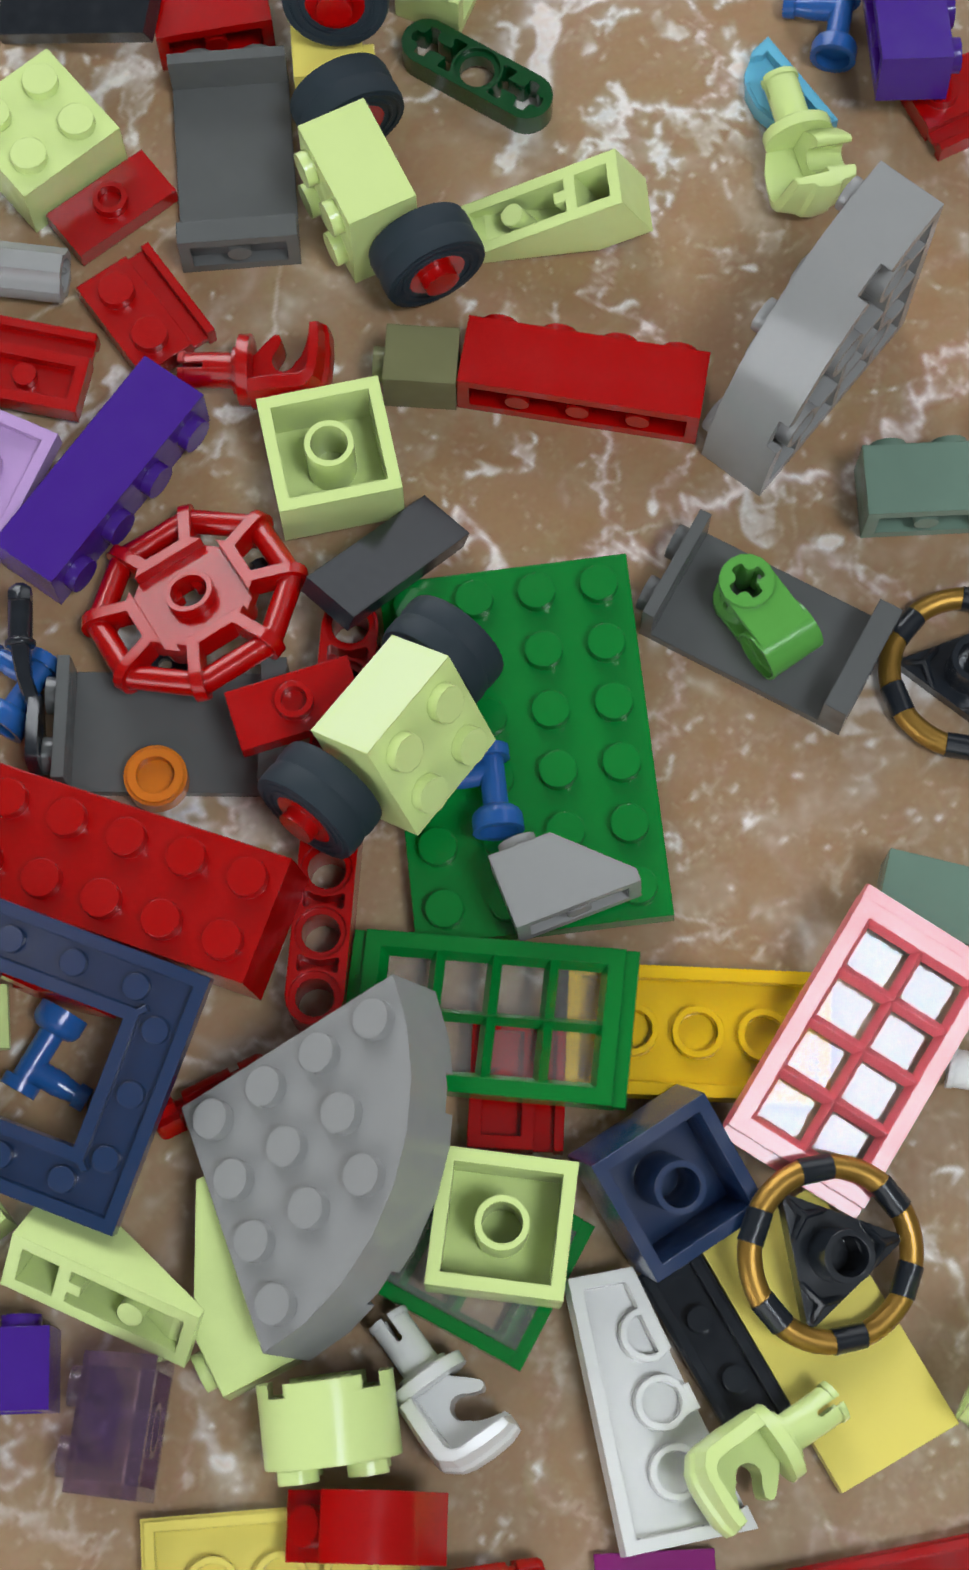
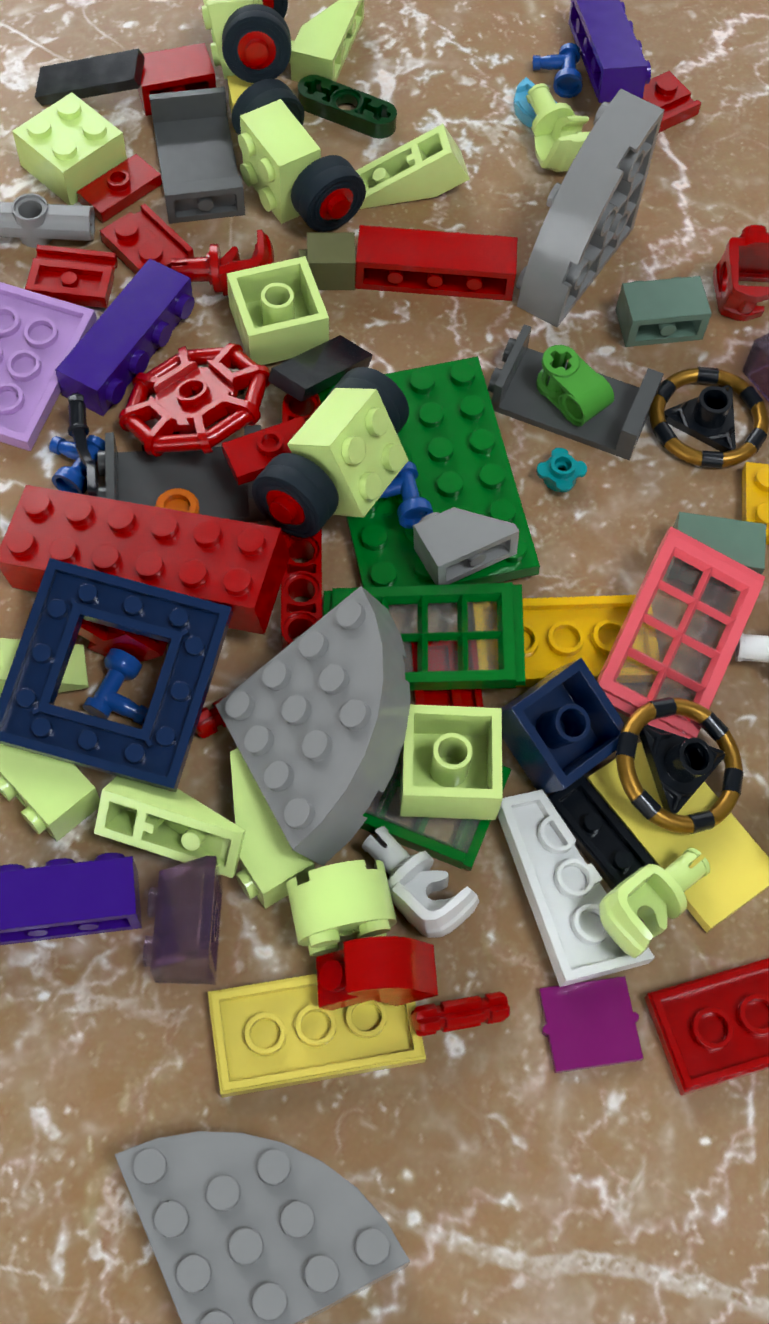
camera: 10 degrees left, 10 degrees down
none -> teal plate [536,448,587,492]

